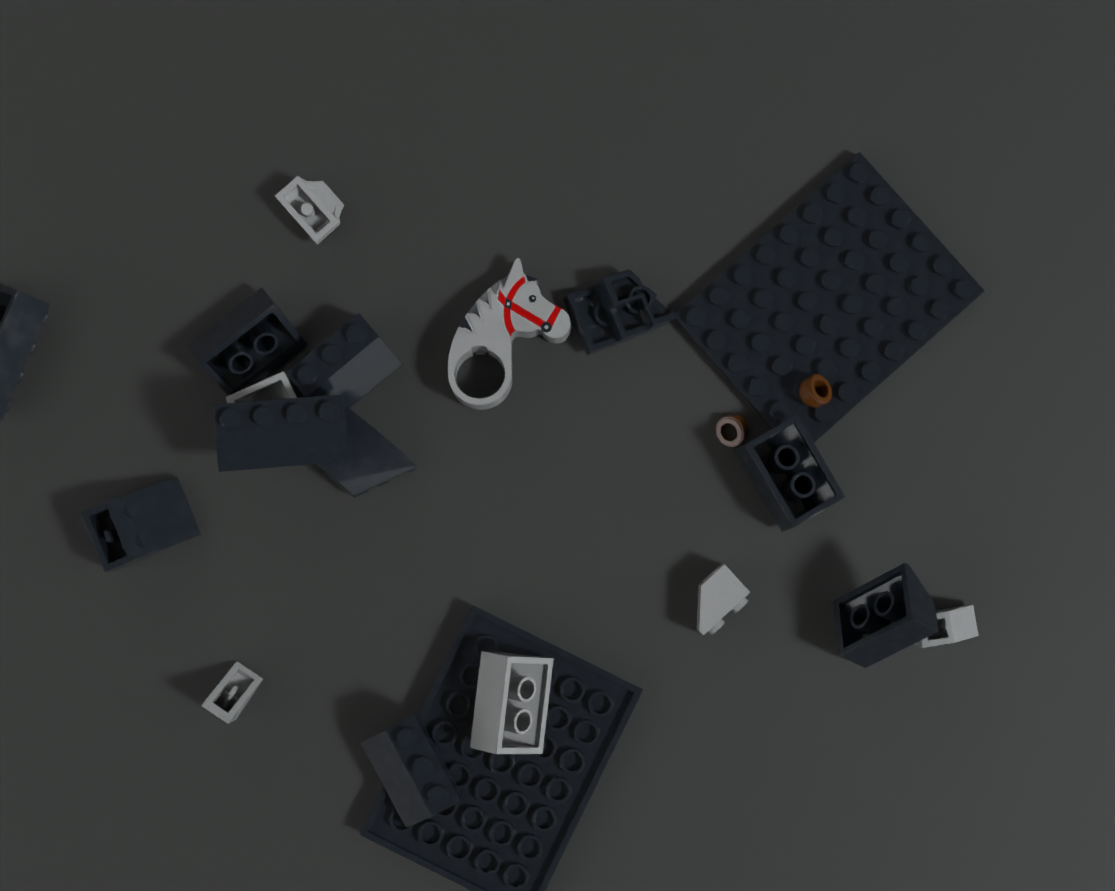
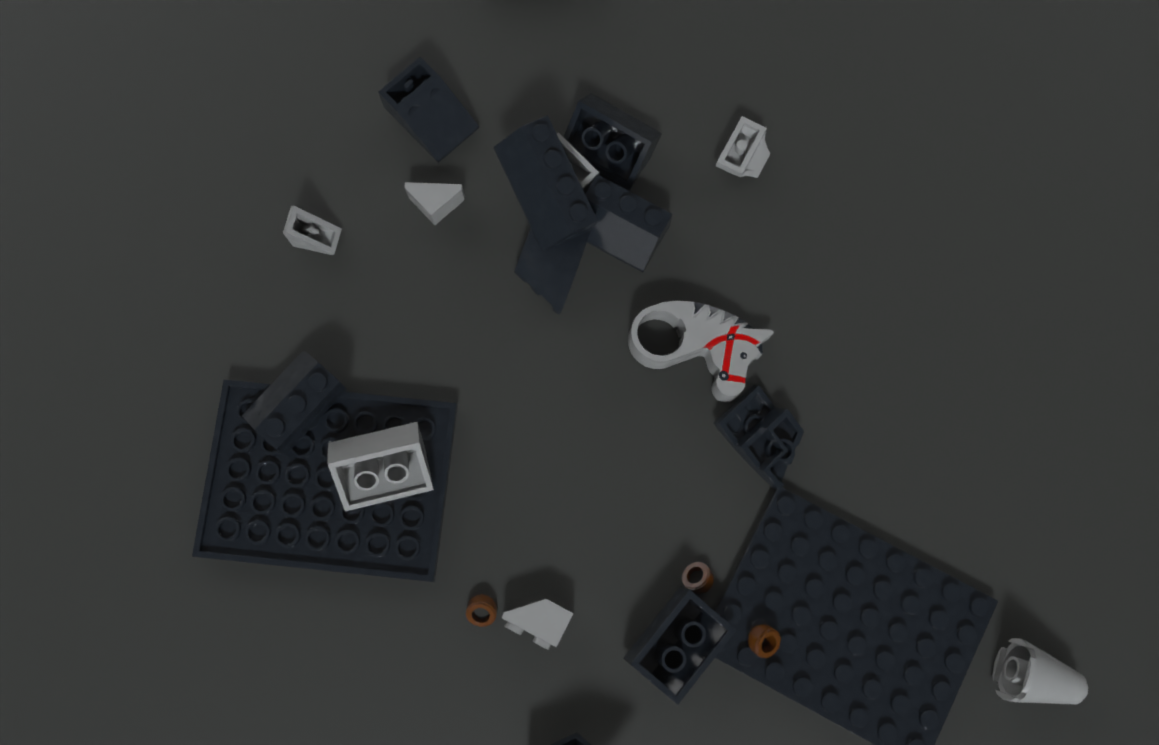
camera: 70 degrees right, 10 degrees down
none -> light grey slope [405,182,465,225]
none -> reddish brown piece [466,594,497,627]
none -> light grey cone [992,638,1088,705]

